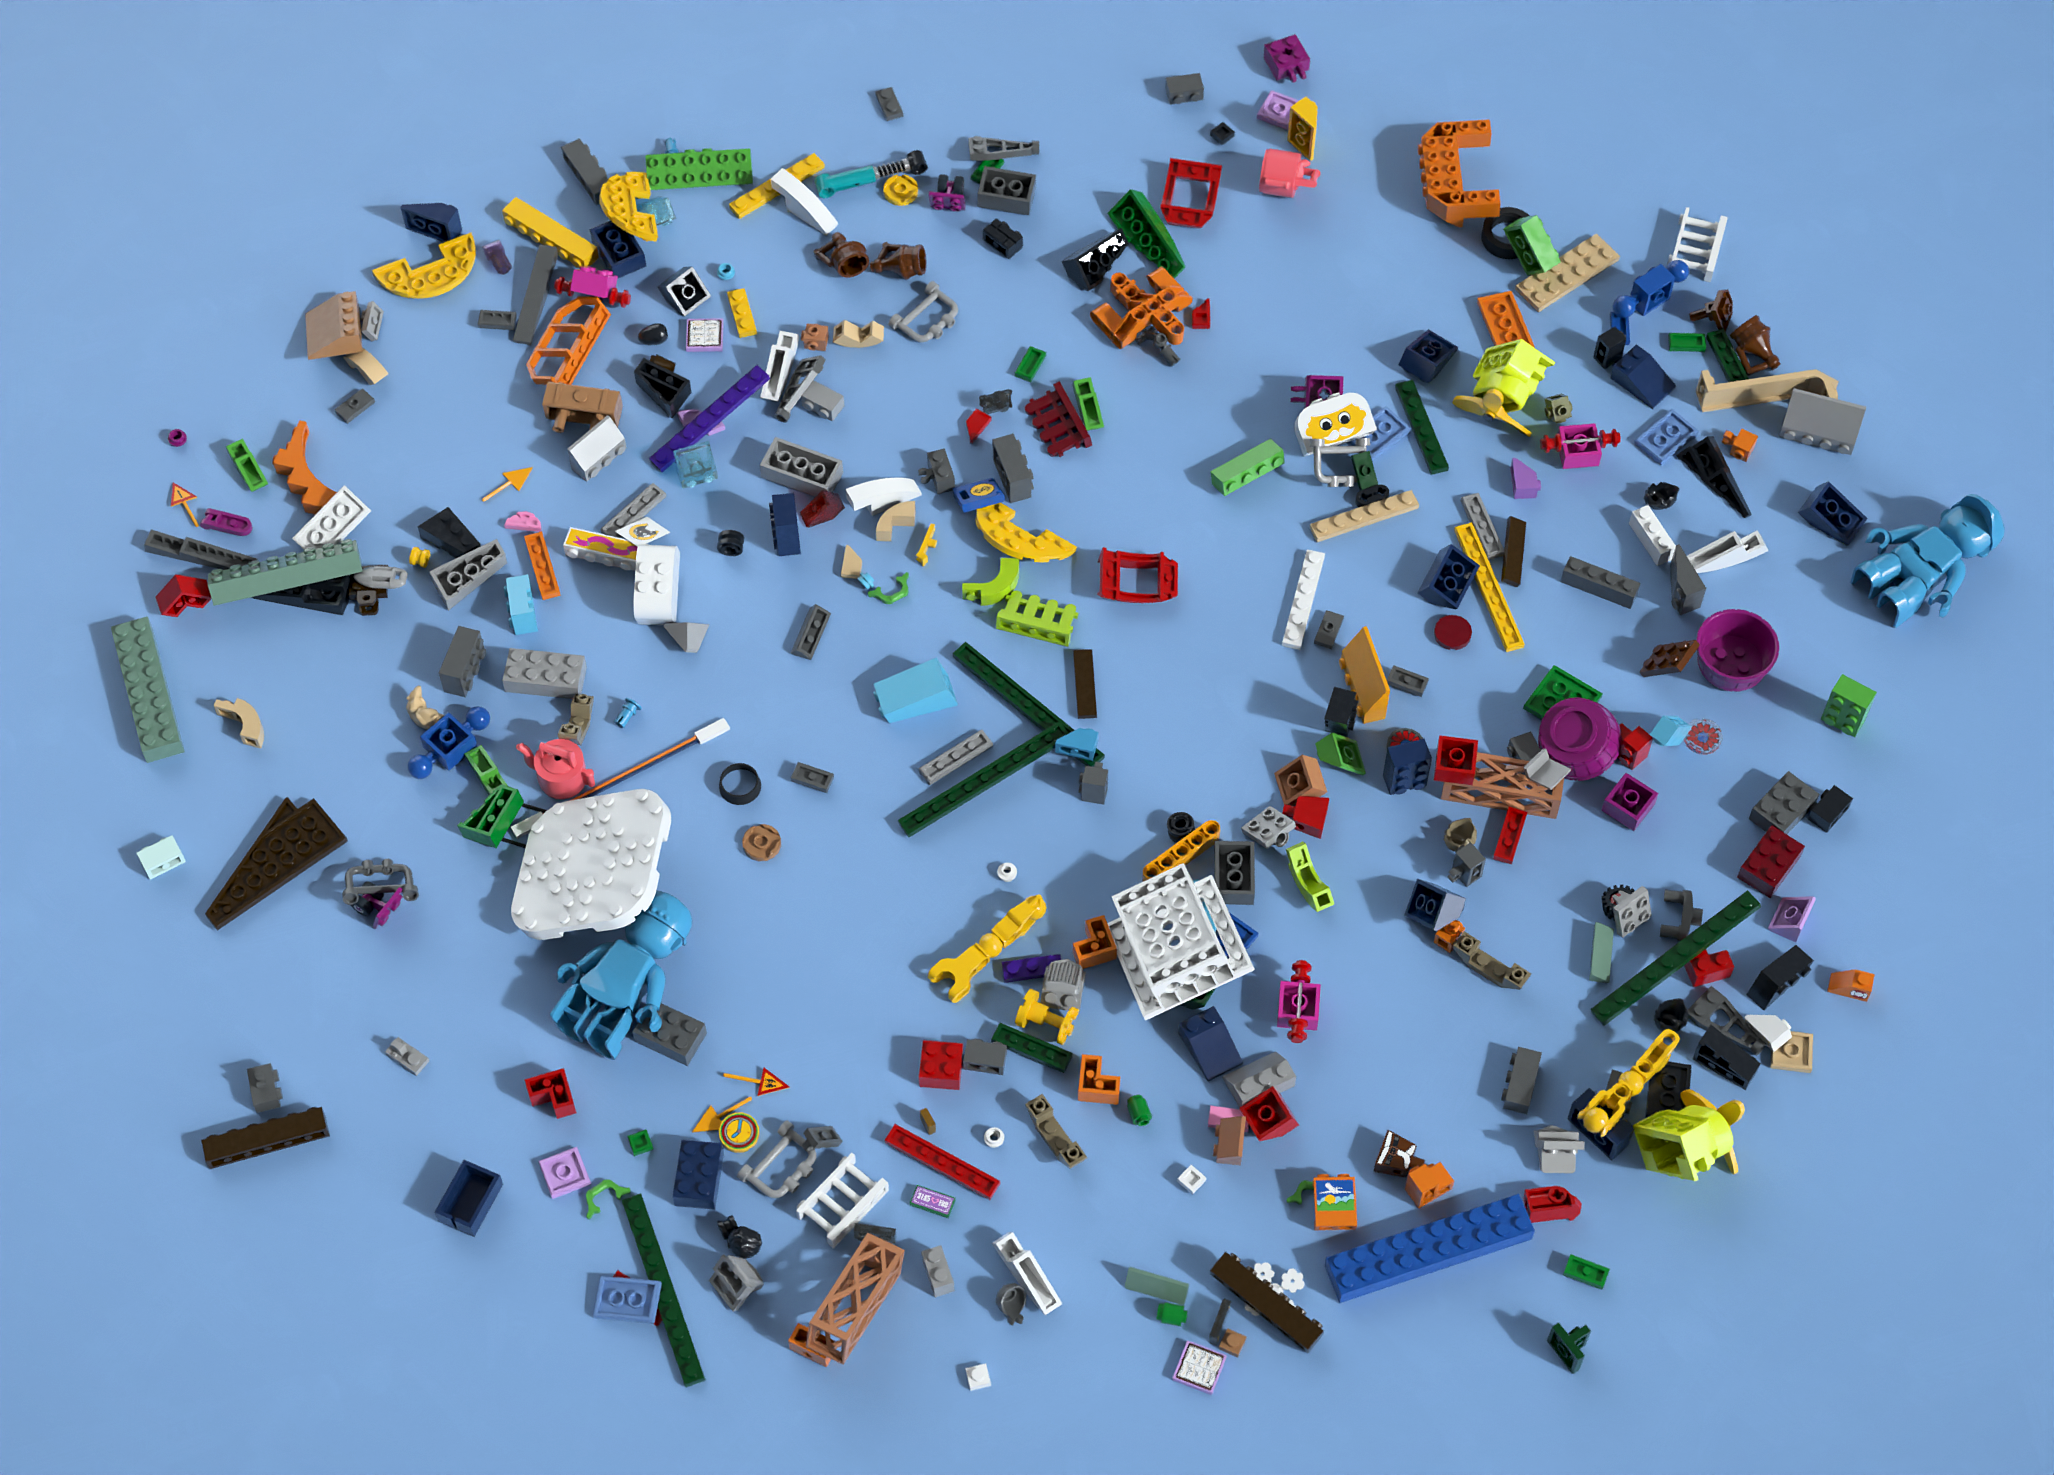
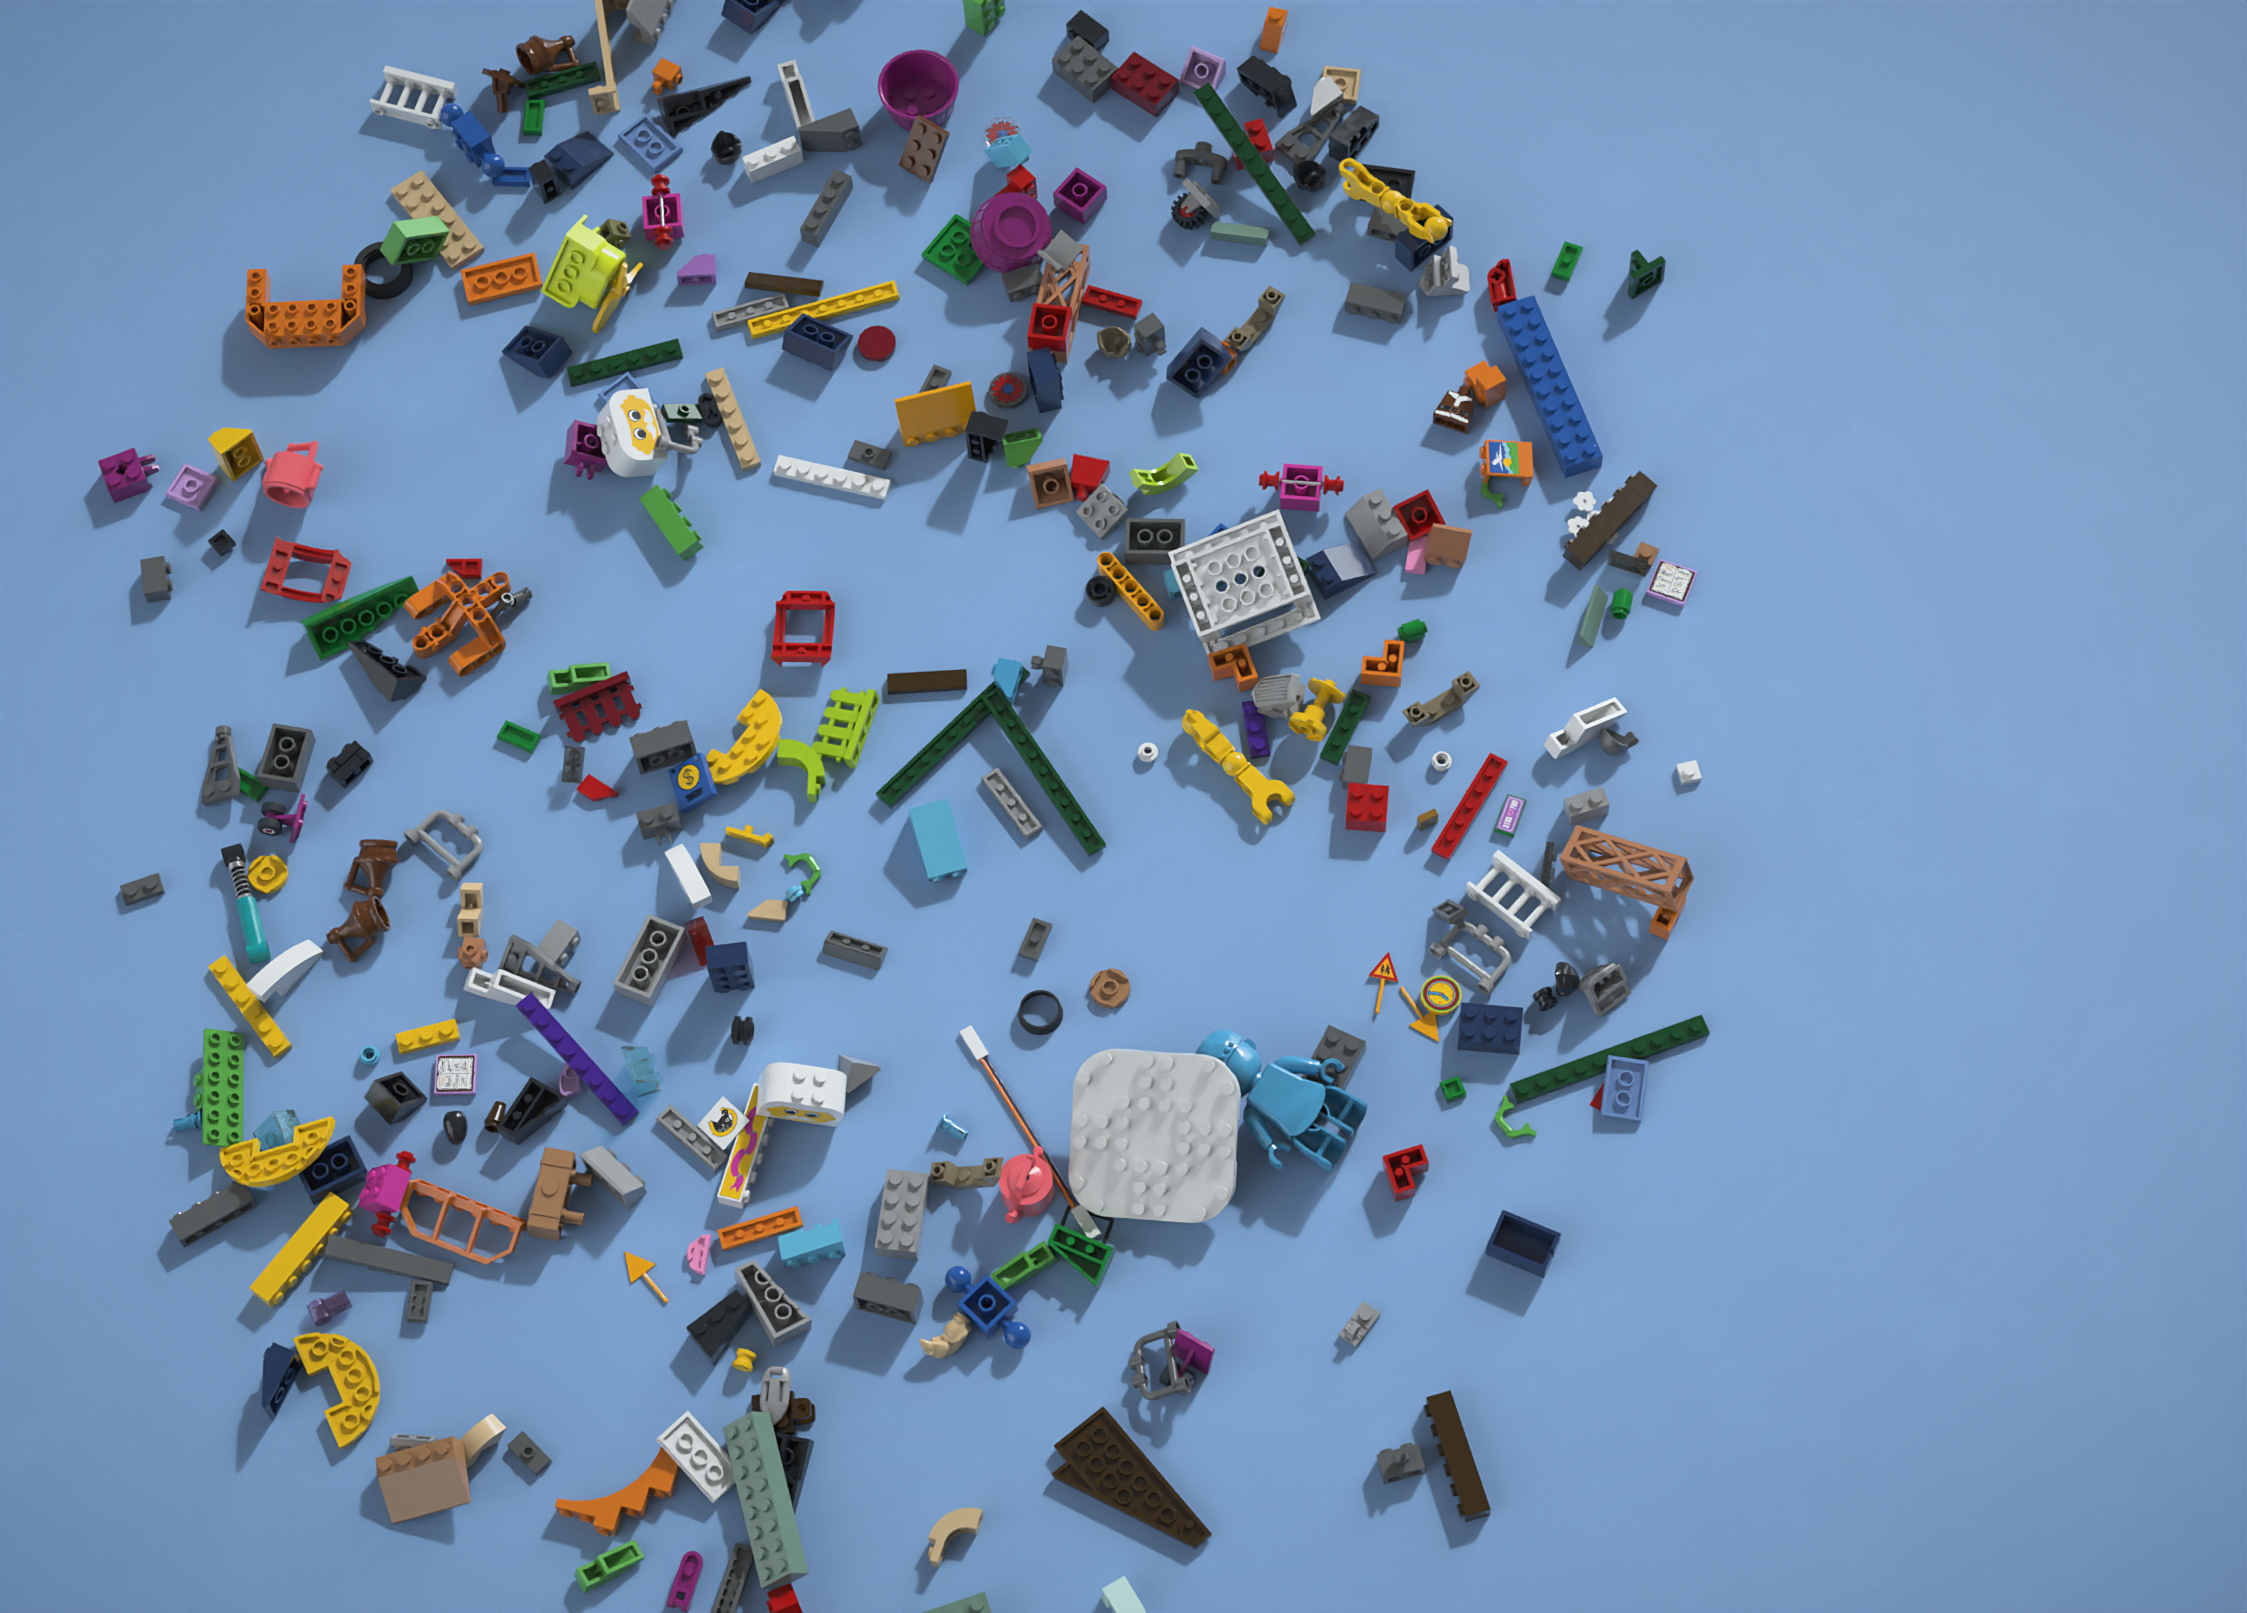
camera: 85 degrees left, 5 degrees up
lavender tile [538,1147,591,1199] -> none
white plate [1177,1165,1206,1195] -> none
neon yellow brick [1632,1089,1745,1181] -> none

